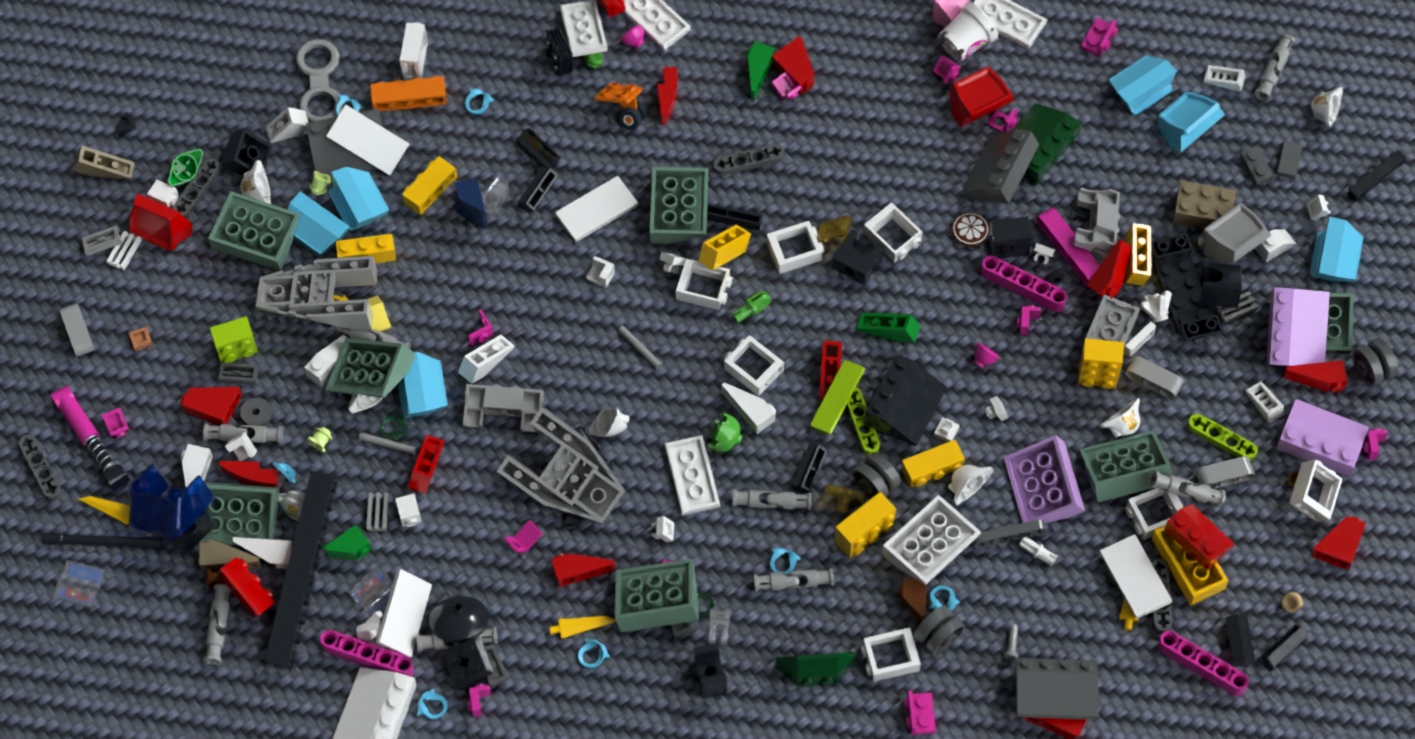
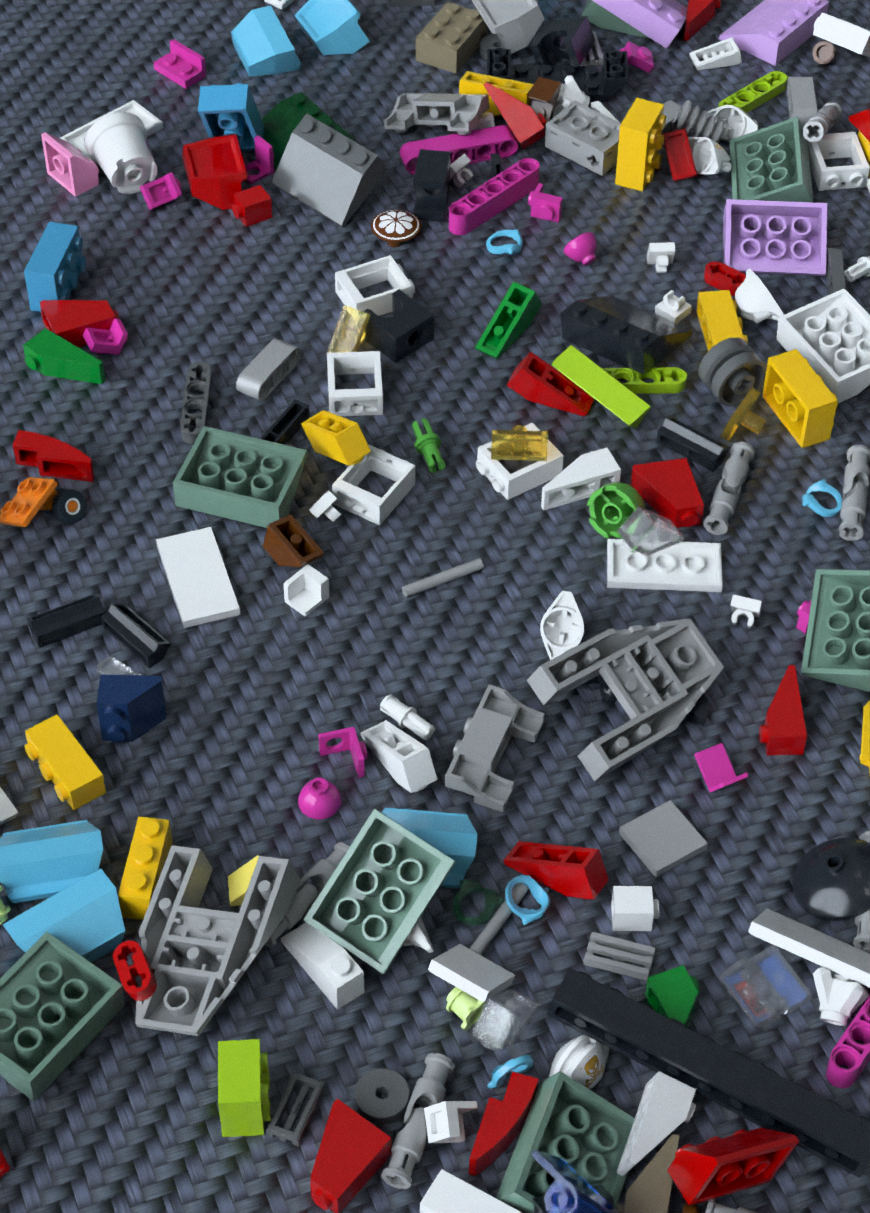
camera: 75 degrees left, 15 degrees down
none -> dark azure brick [24,222,86,312]
none -> red beam [113,940,157,1001]
none -> dark azure brick [198,83,264,151]
none -> red brick [232,185,272,227]
none -> light grey beam [236,338,301,401]
none -> reddish brown slope [263,514,324,567]
none -> dark pink brick [298,777,341,819]
none -> white axle [380,694,435,740]
none -> white tile [428,944,515,1002]
none -> clear slope [472,989,540,1051]
none -> medium azure piece [486,229,523,255]
none -> clear yellow tile [491,425,548,461]
none -> medium azure piece [505,875,551,925]
none -> reddish brown slope [527,77,562,129]
none -> clear slope [617,506,685,556]
none -> dark pink bracket [619,41,654,73]
none -> light grey tile [619,800,708,877]
none -> red slope [631,458,704,528]
none -> red tile [662,128,697,182]
none -> light grey piece [672,100,726,143]
none -> red beam [704,261,746,296]
none -> white hat [707,105,758,141]

